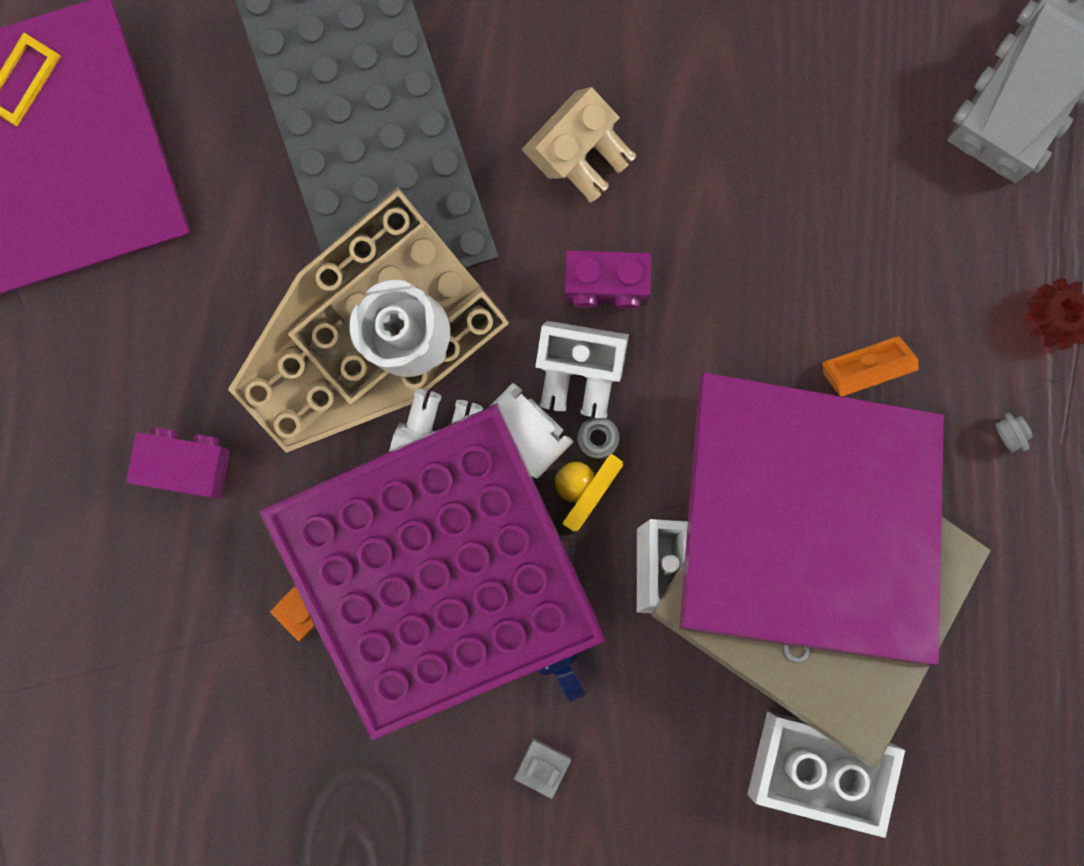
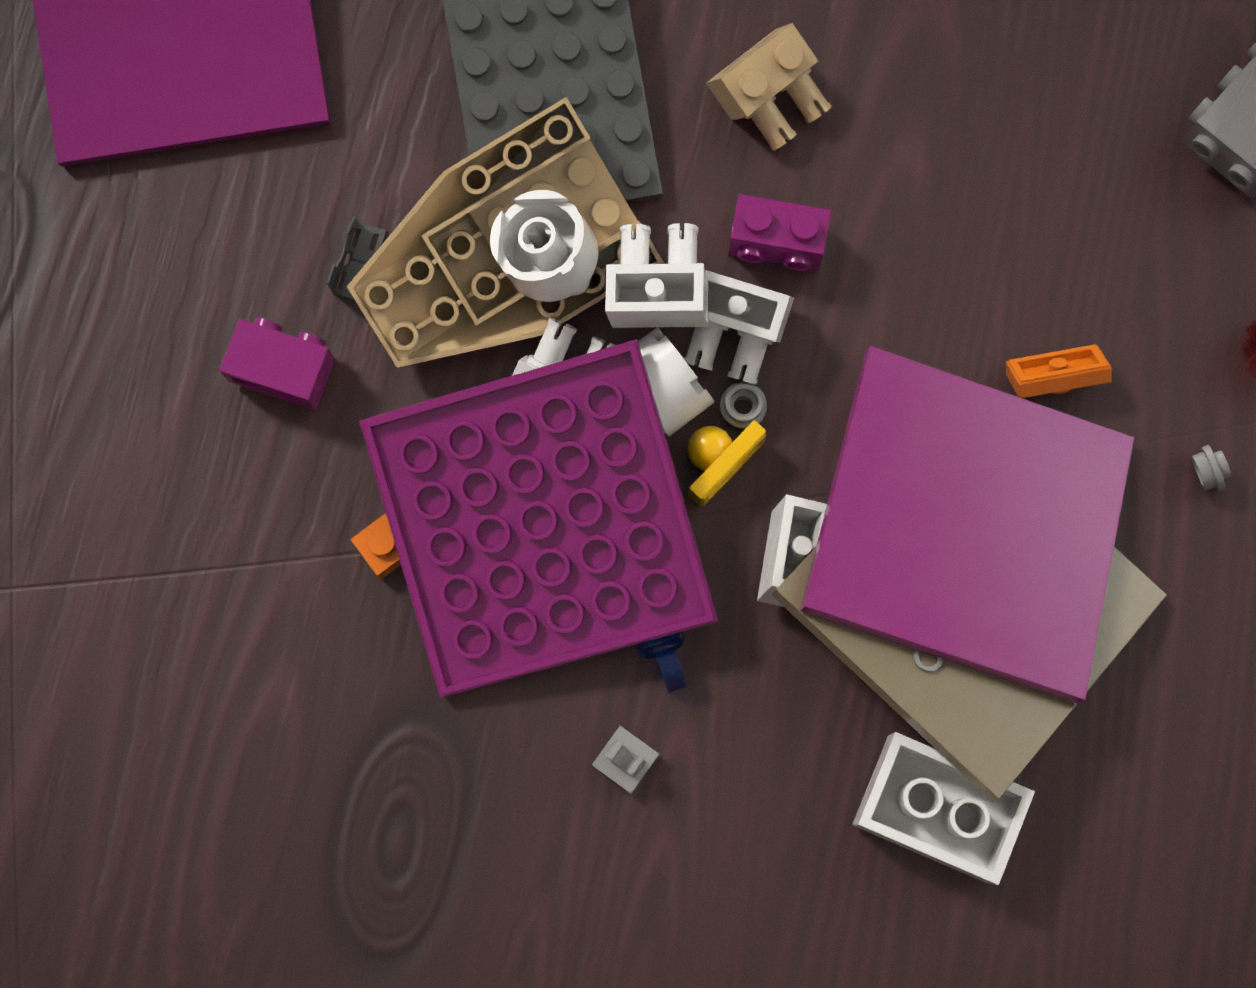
camera: 15 degrees right, 5 degrees down
none -> dark grey piece [327,216,387,300]
none -> white brick [605,223,708,328]

